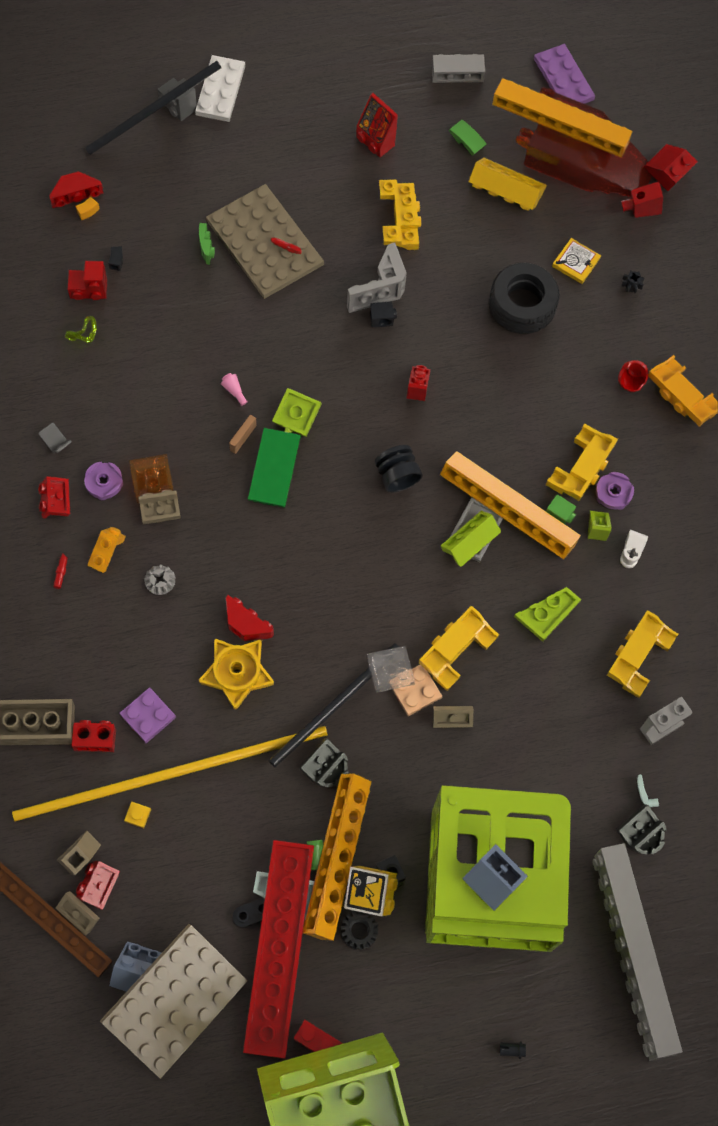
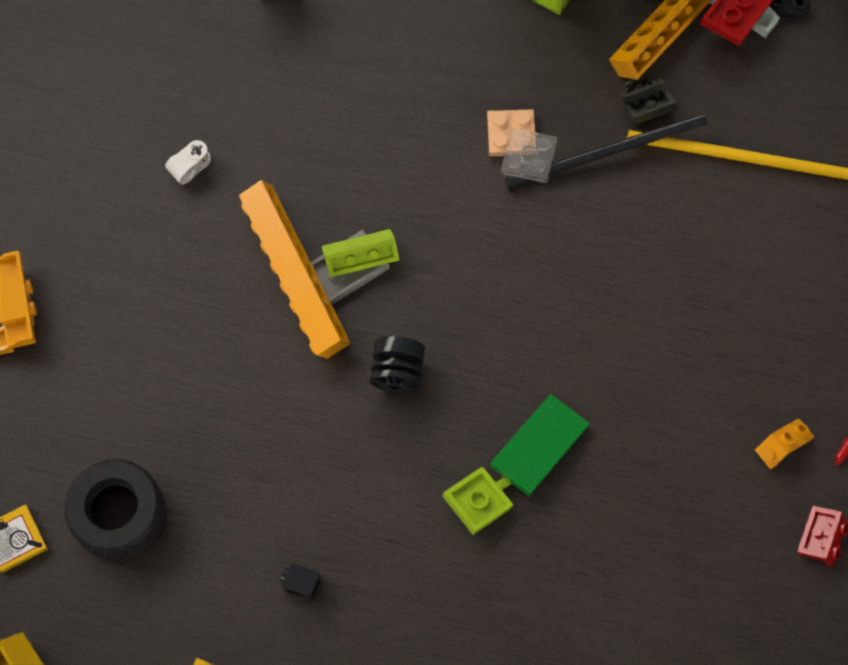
camera: 145 degrees left, 0 degrees up
dark grey bracket [38,423,72,454] -> none
medium lavender plate [84,462,123,500] -> none
medium lavender plate [120,688,176,743] -> none
clear orange slope [129,454,173,503] -> none
dark tan bracket [138,490,181,524] -> none
light grey gear [144,564,175,595] -> none
yellow plate [199,639,274,710] -> none
bright pink cone [221,373,247,406] -> none
red slope [226,595,274,641] -> none
medium nougat tile [229,415,257,454] -> none
bright green cone [307,840,323,870] -> none
light grey bracket [347,243,407,313] -> none
red slope [407,365,431,401] -> none
yellow bracket [419,606,499,691] -> none
dark tan plate [433,706,474,728] -> none
lime wing [514,587,581,642] -> none
yellow bracket [546,424,618,501] -> none
bright green brick [546,494,576,525] -> none
lime slope [588,511,612,541] -> none
medium lavender plate [596,472,634,510] -> none
yellow bracket [607,610,678,698] -> none
red hair [618,360,649,392] -> none

